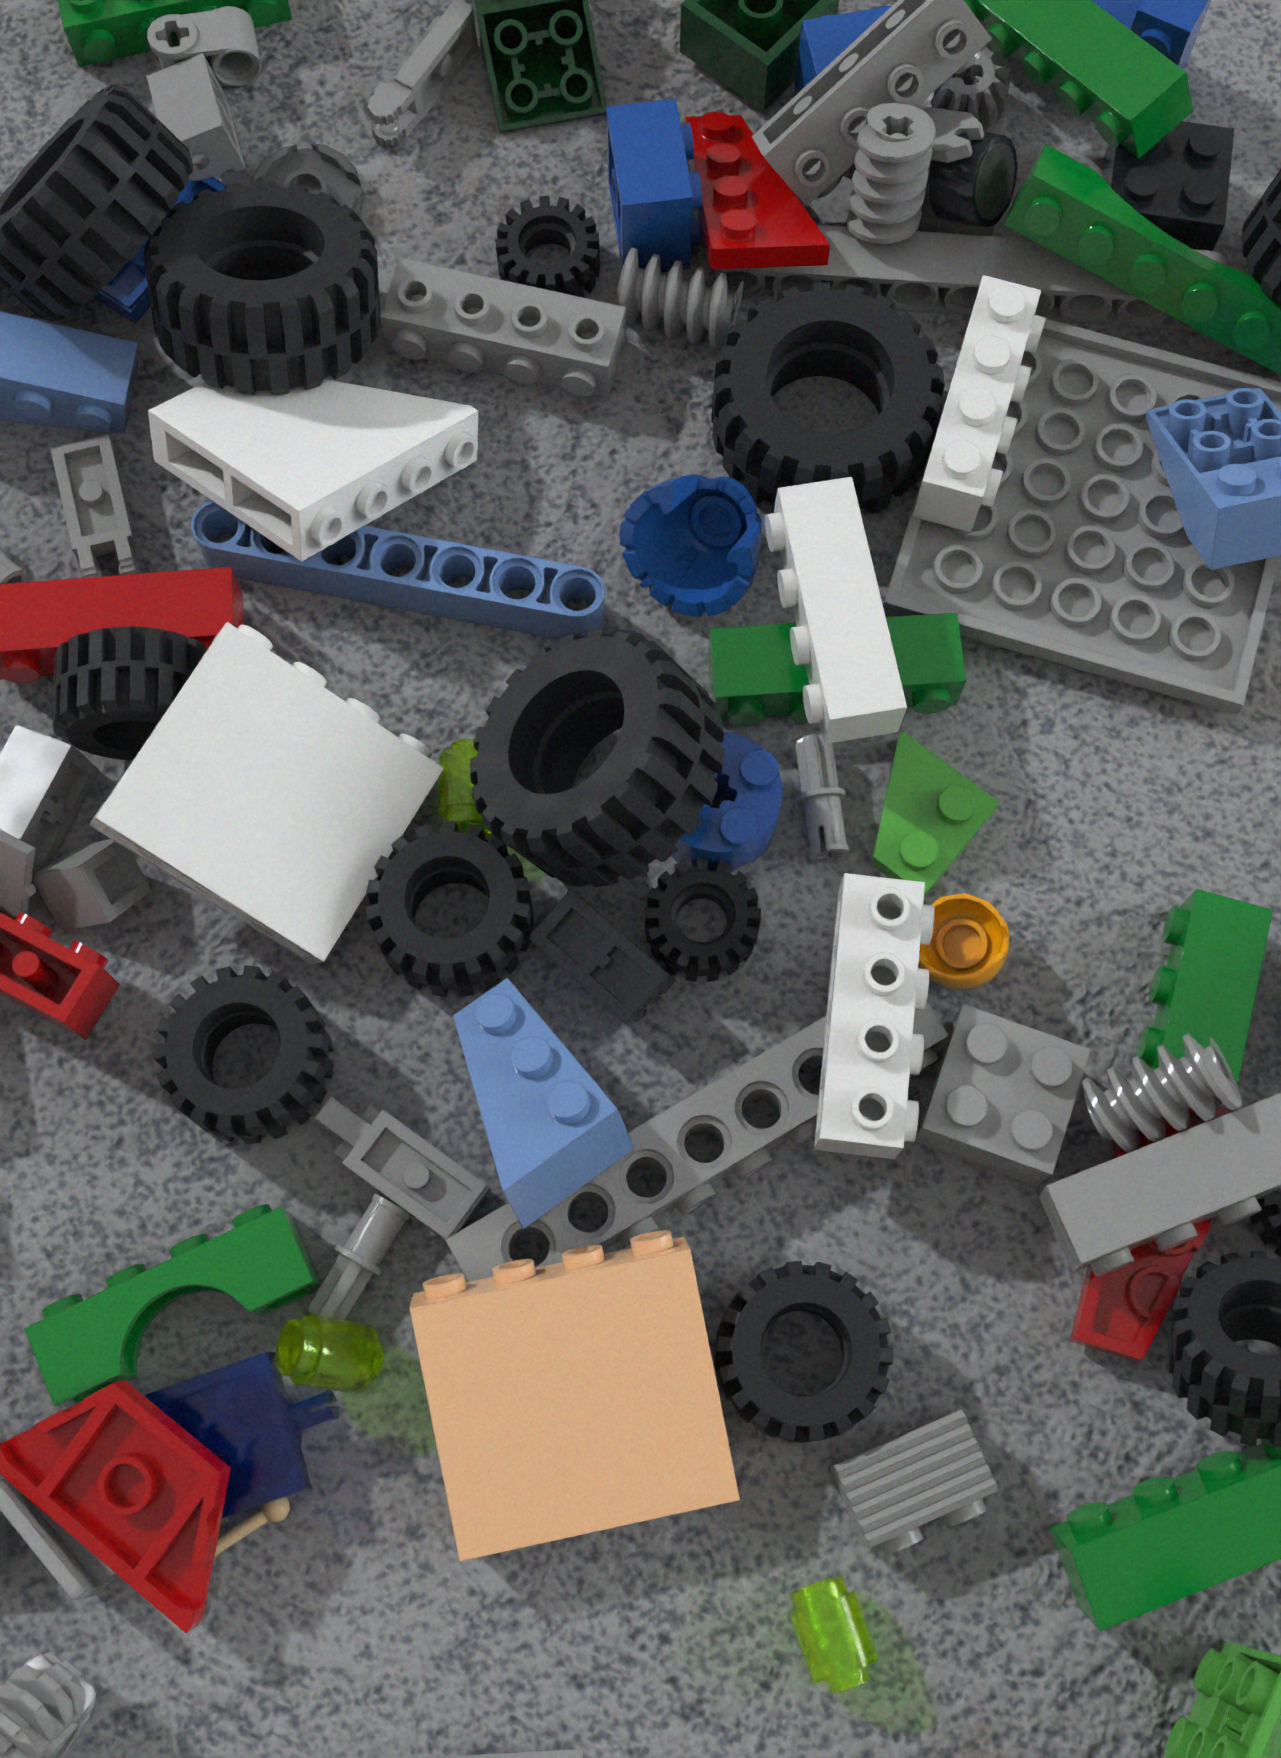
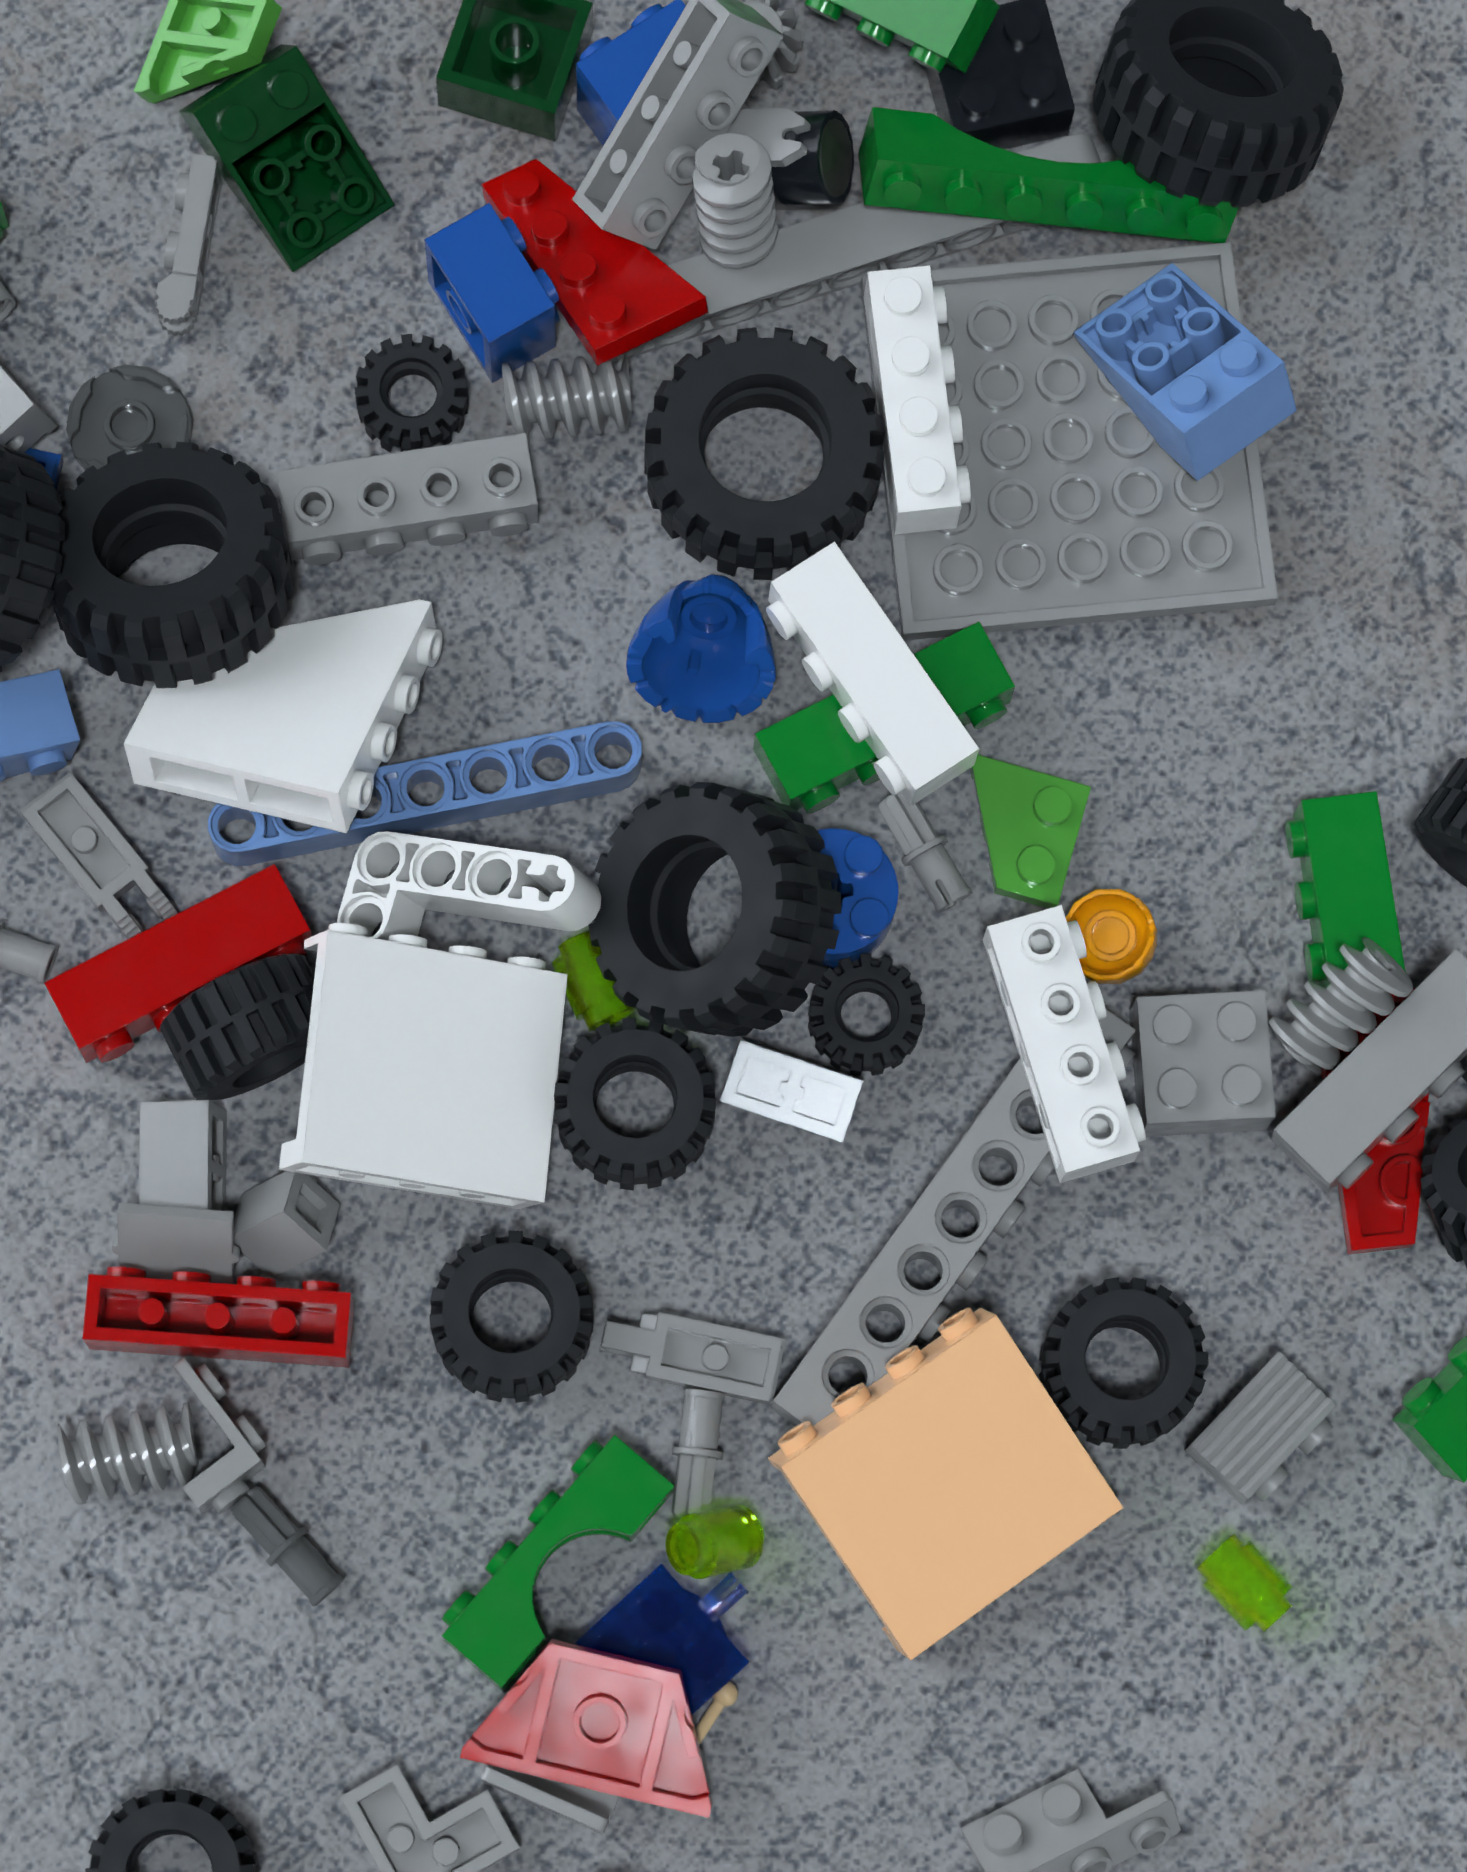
camera: 30 degrees left, 5 degrees up
medium blue wedge [453,978,634,1229] -> none
none -> white beam [337,831,601,941]

